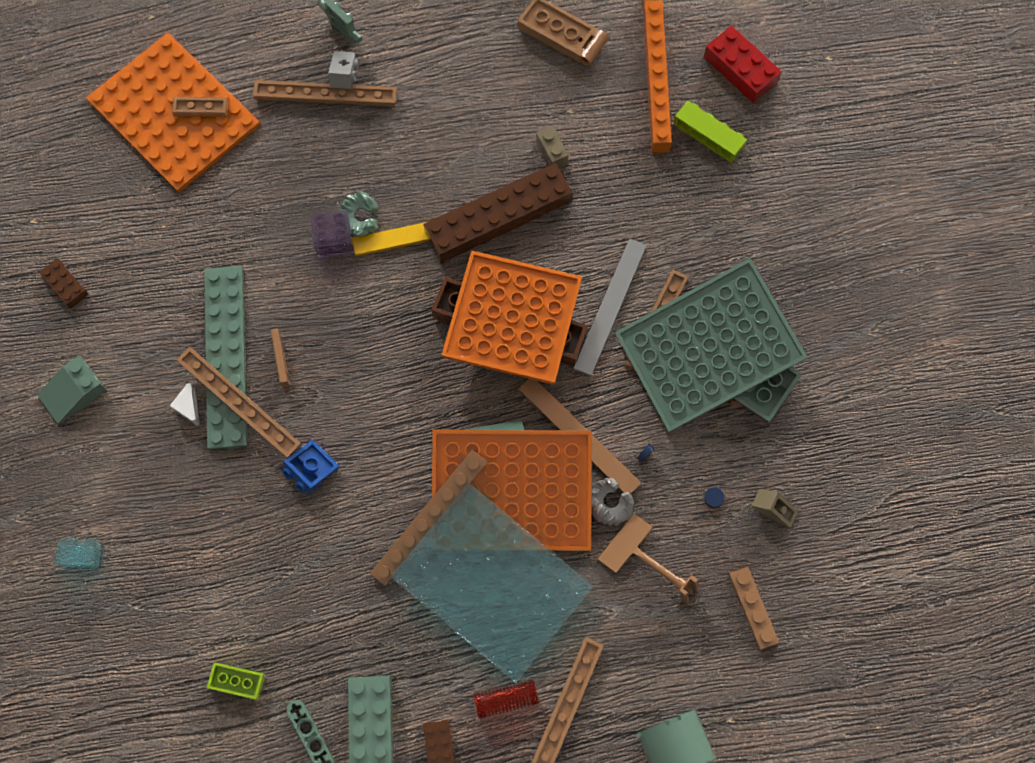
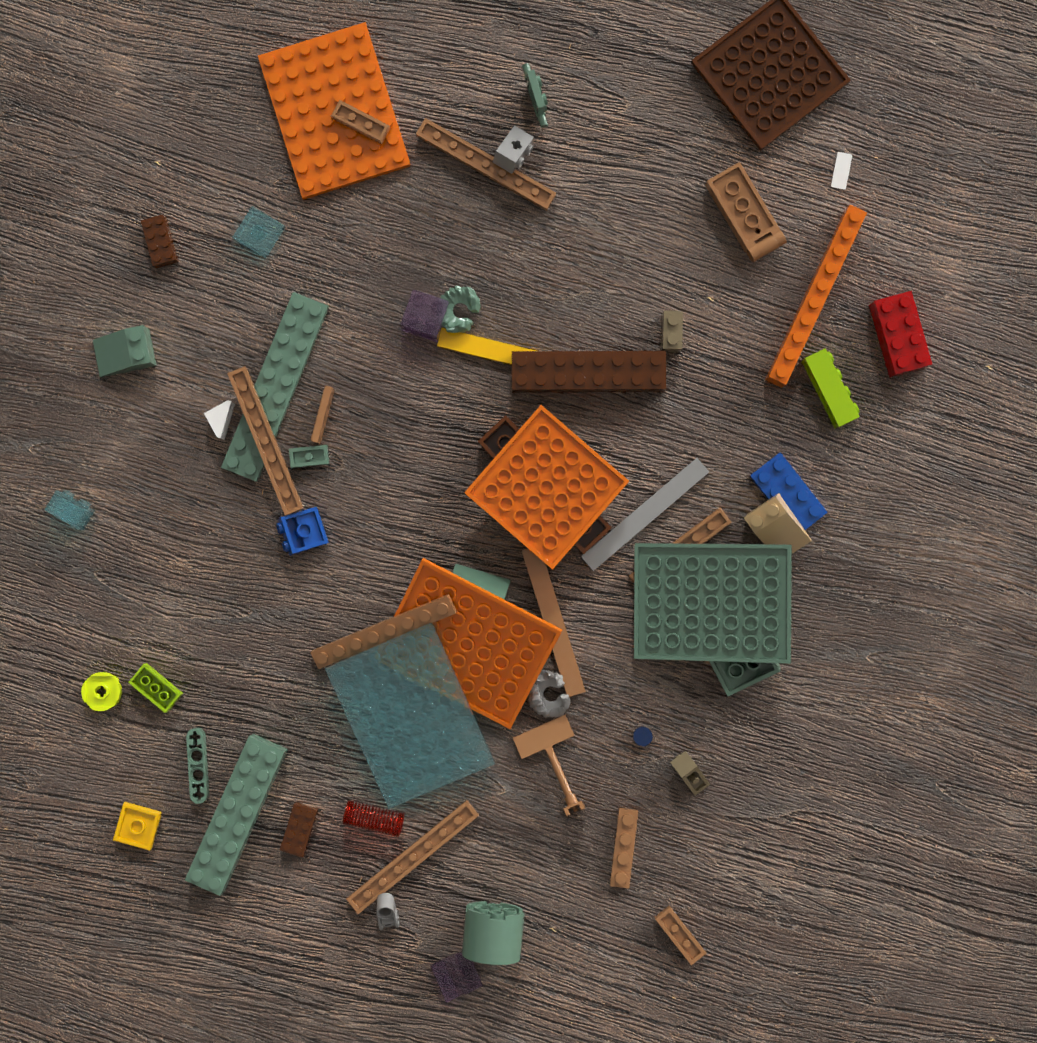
camera: 30 degrees right, 15 degrees up
dark blue tile [637,443,654,462] -> none
none -> neon yellow plate [81,672,122,711]
none -> clear light blue plate [232,206,285,259]
none -> sand green plate [289,445,330,468]
none -> medium nougat plate [654,905,707,966]
none -> tan slope [744,493,812,553]
none -> blue plate [749,452,828,530]

